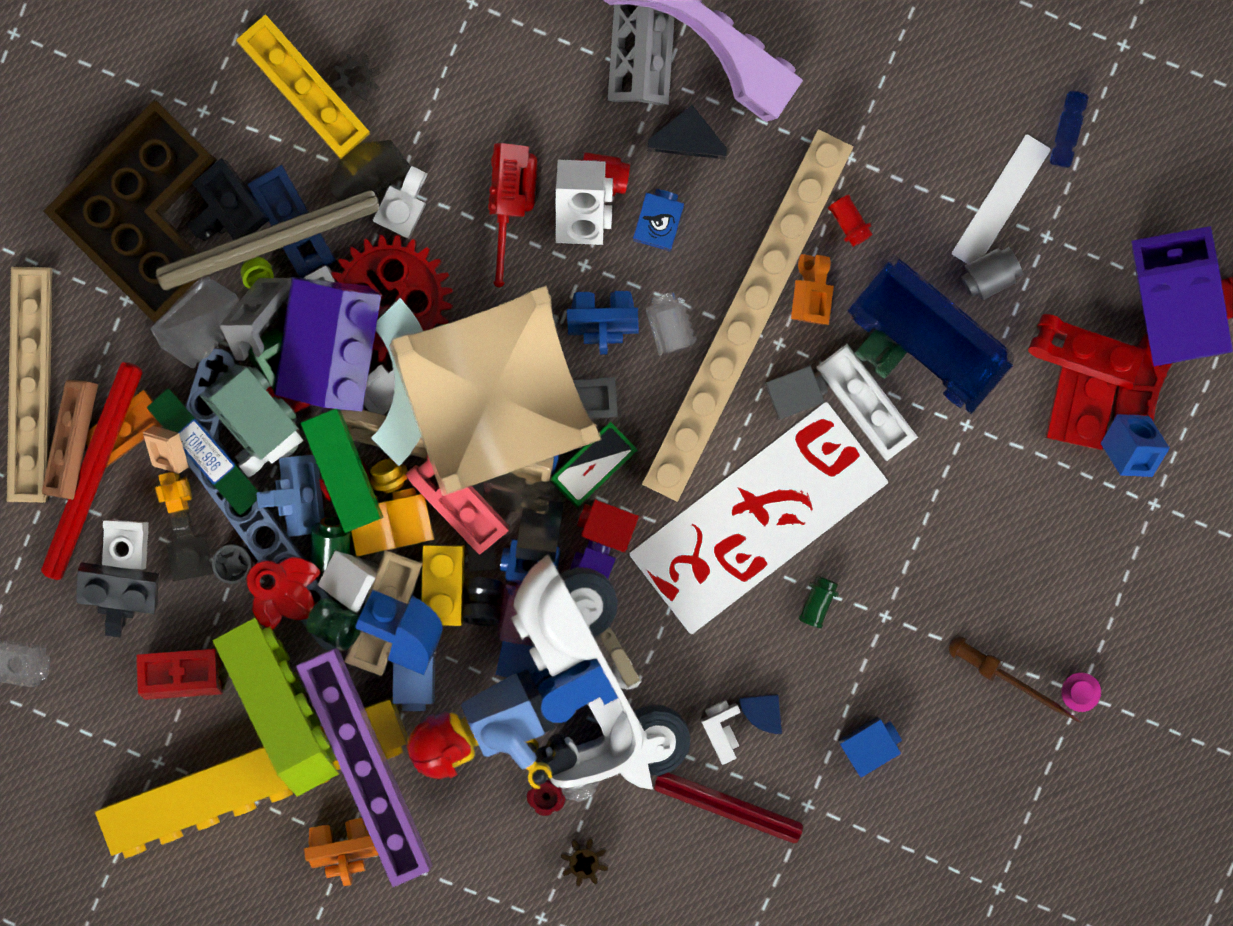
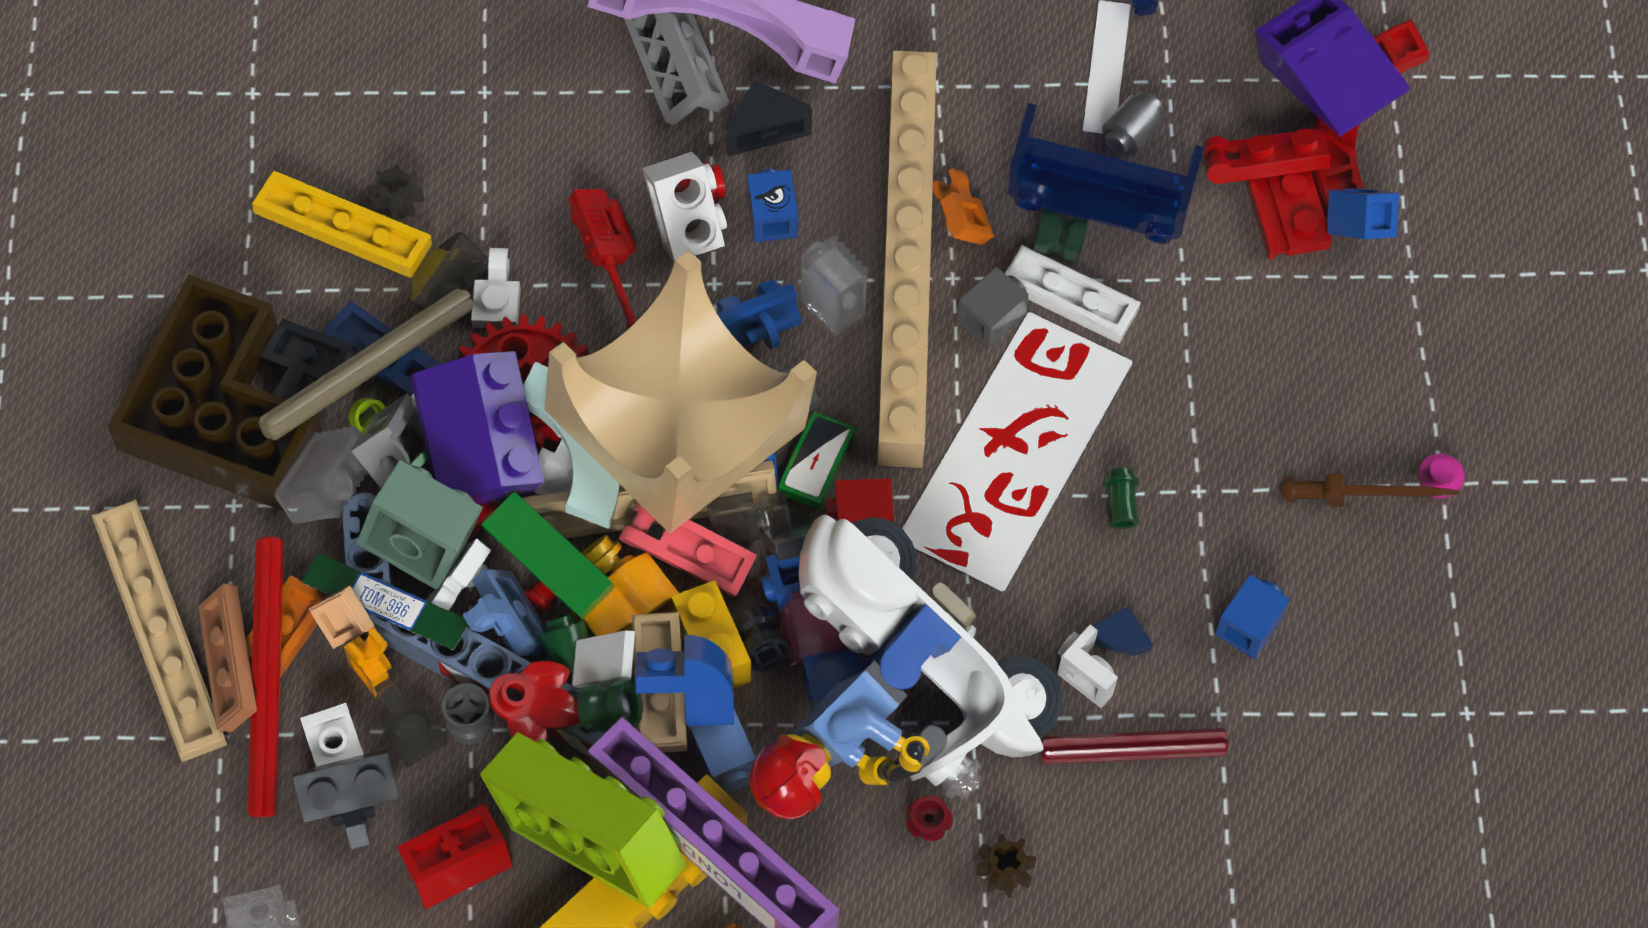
camera: 25 degrees left, 25 degrees down
red pin [828,194,873,247] -> none

